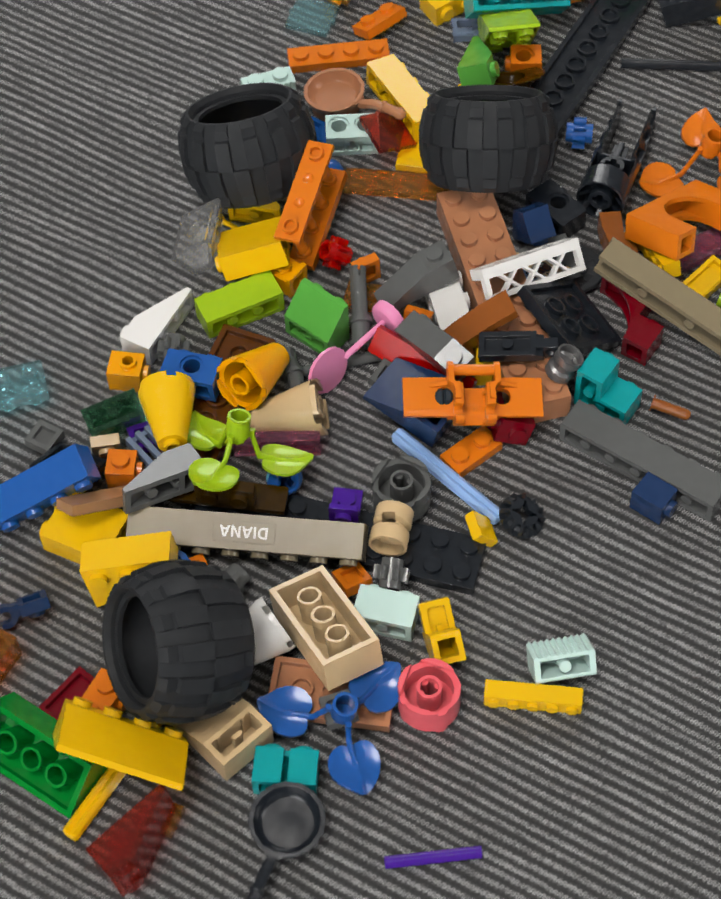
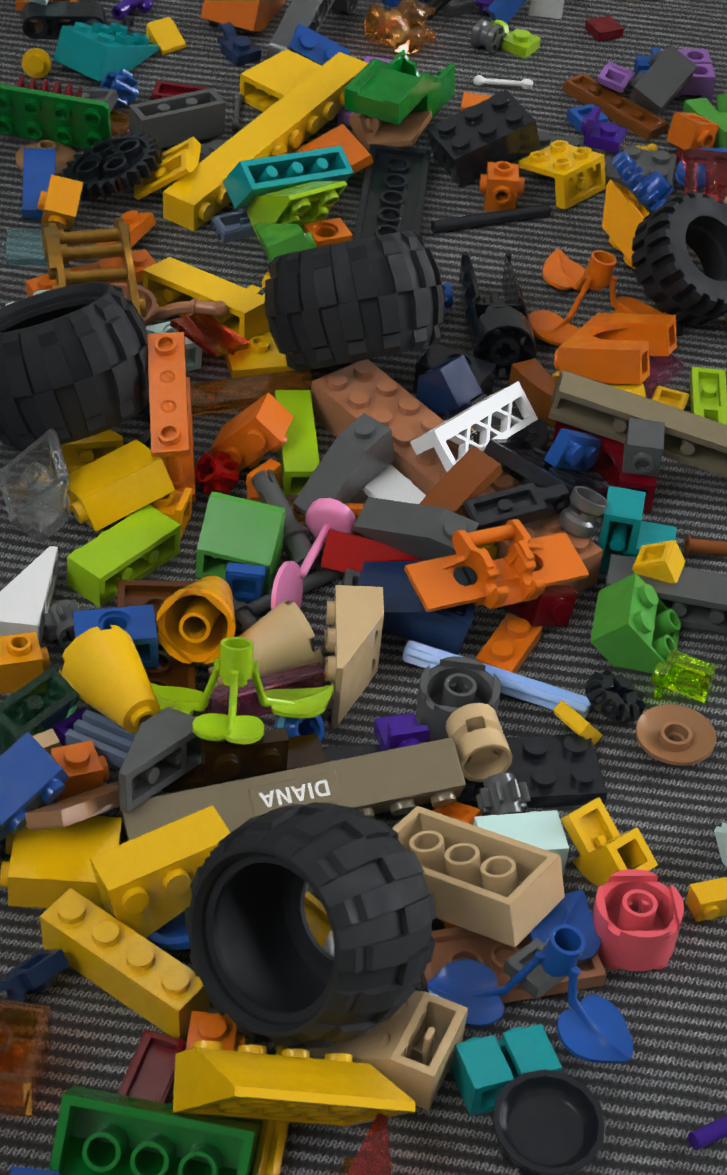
camera: 30 degrees left, 15 degrees down
none -> yellow brick [40,888,210,1039]
none -> pearl gold fence [41,217,147,317]
none -> orange brick [209,392,294,472]
none -> blue tile [225,562,266,602]
none -> lime brick [275,390,320,500]
none -> tan slope [323,585,384,726]
none -> orange brick [479,161,524,212]
none -> blue plate [544,428,603,472]
none -> bright green slope [590,573,681,676]
none -> dark grey brick [622,417,665,477]
none -> yellow slope [632,540,685,584]
none -> medium nougat dish [635,704,717,766]
none -> clear neon green bracket [651,649,717,703]

